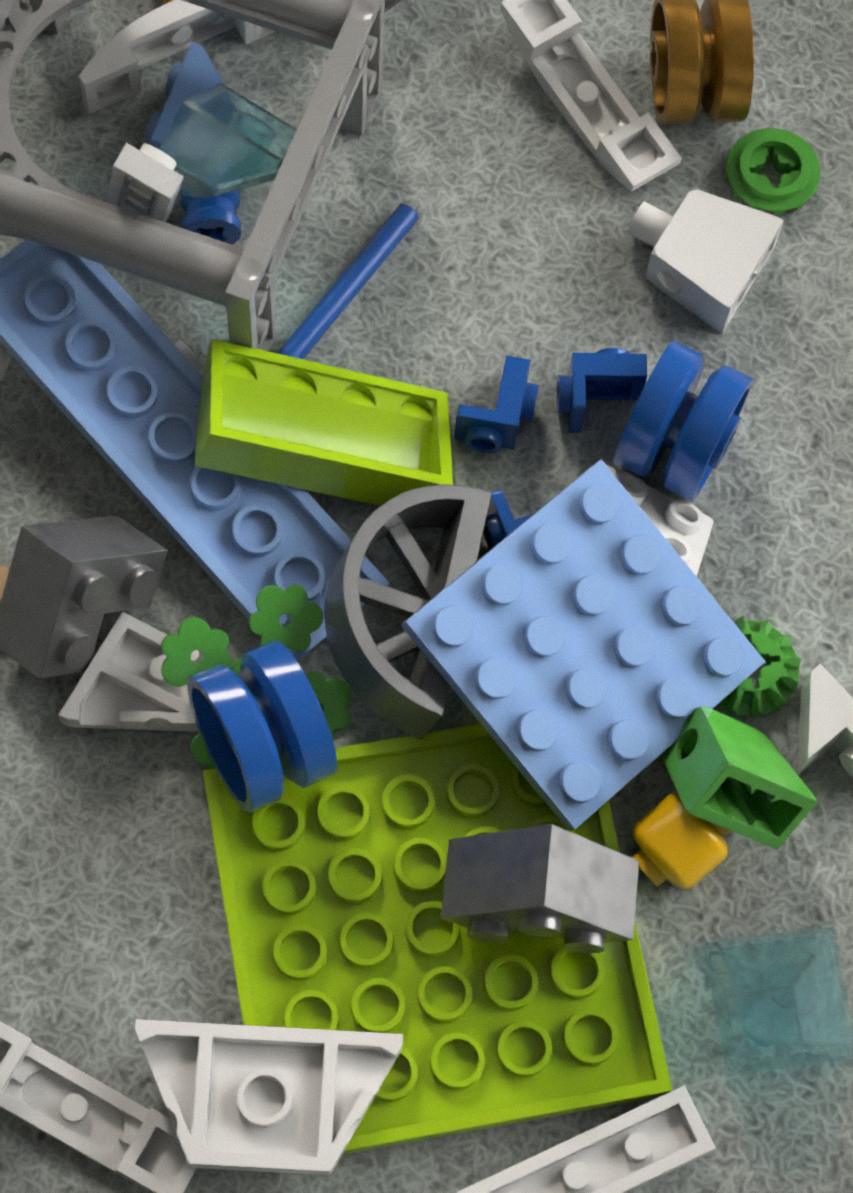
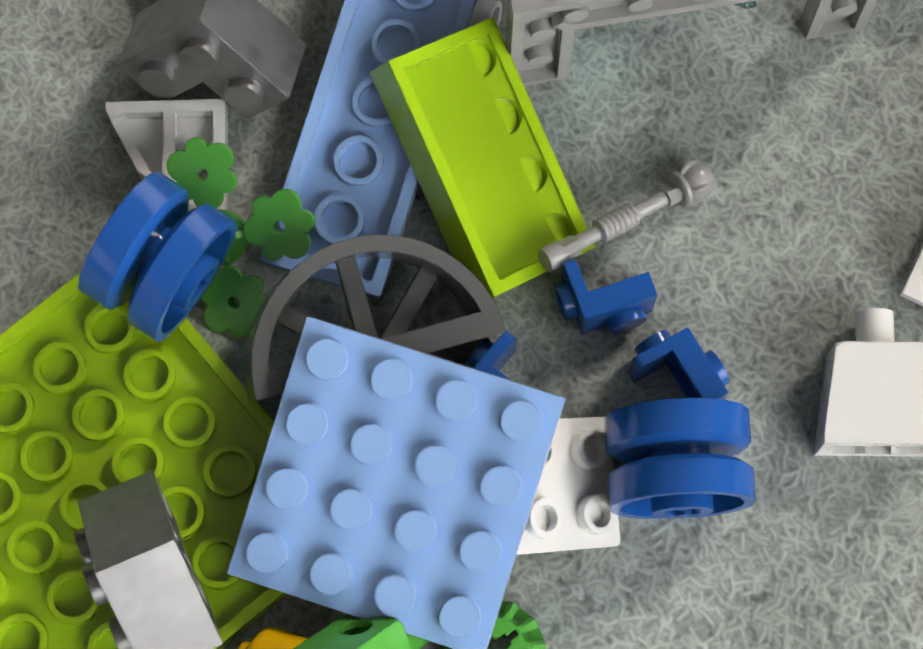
camera: 65 degrees right, 5 degrees up
blue bar [277,203,419,359] -> none
none -> light grey piece [538,160,714,272]

